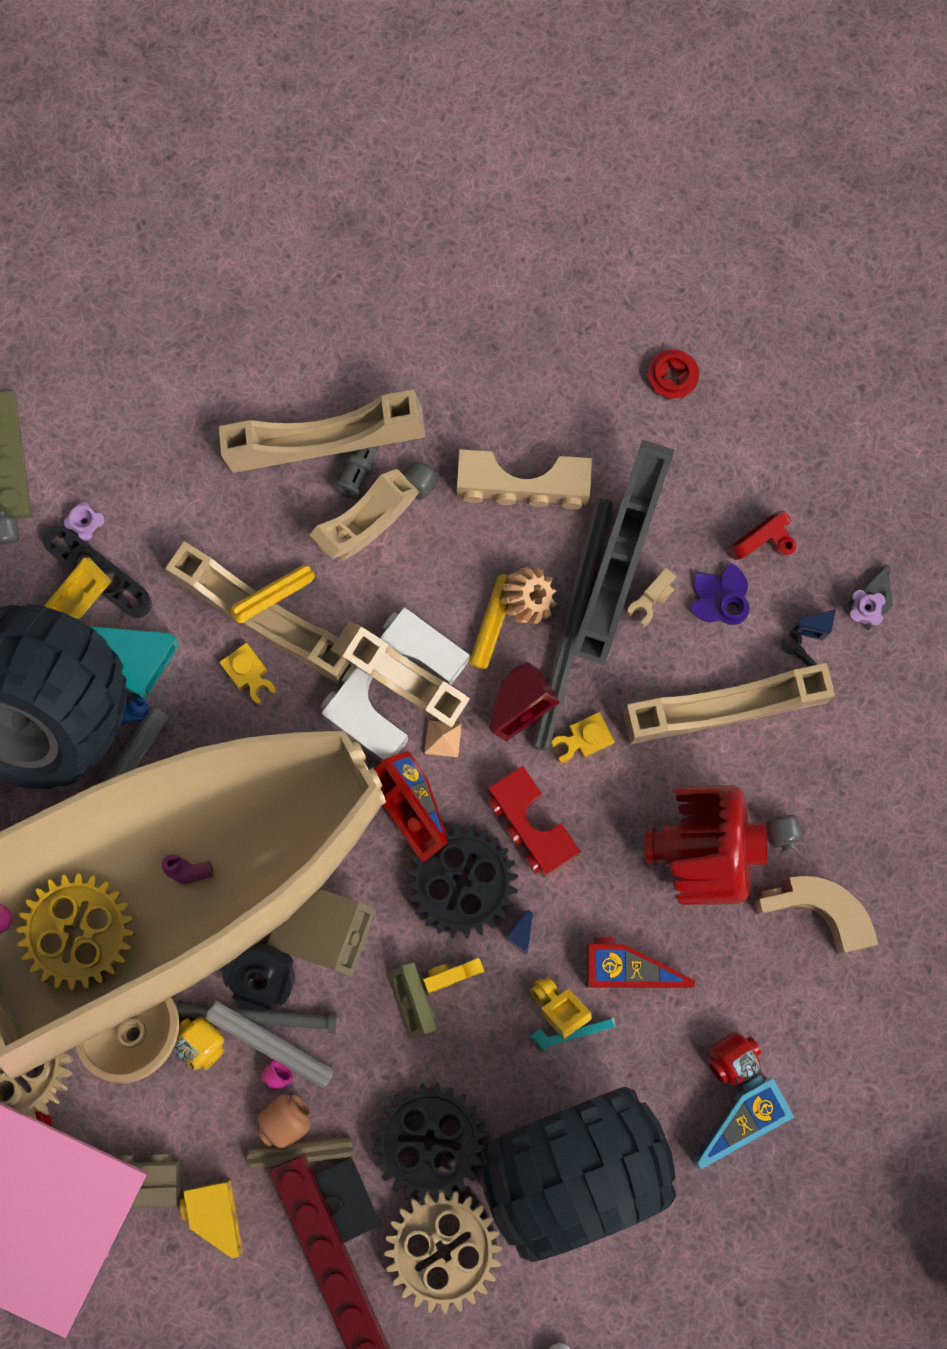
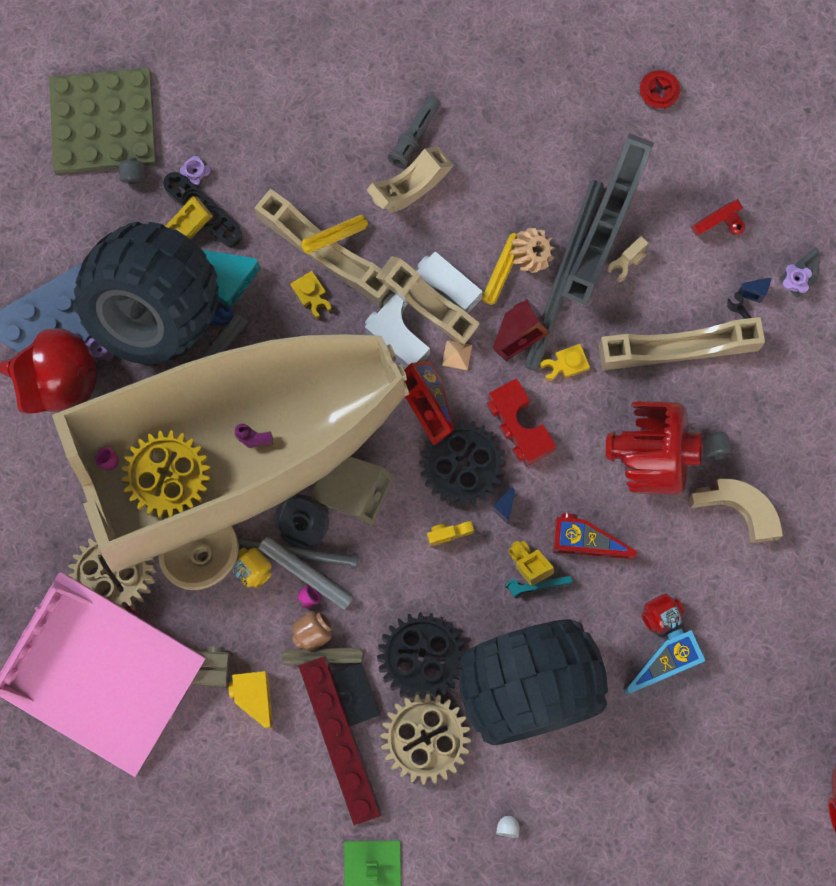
camera: 15 degrees right, 0 degrees up
tan arch [219,389,425,473] -> none
olive plate [388,962,437,1040] -> none
dark grey piece [403,462,438,500] -> none
tan arch [457,449,592,510] -> none
dark purple plate [690,564,750,625] -> none

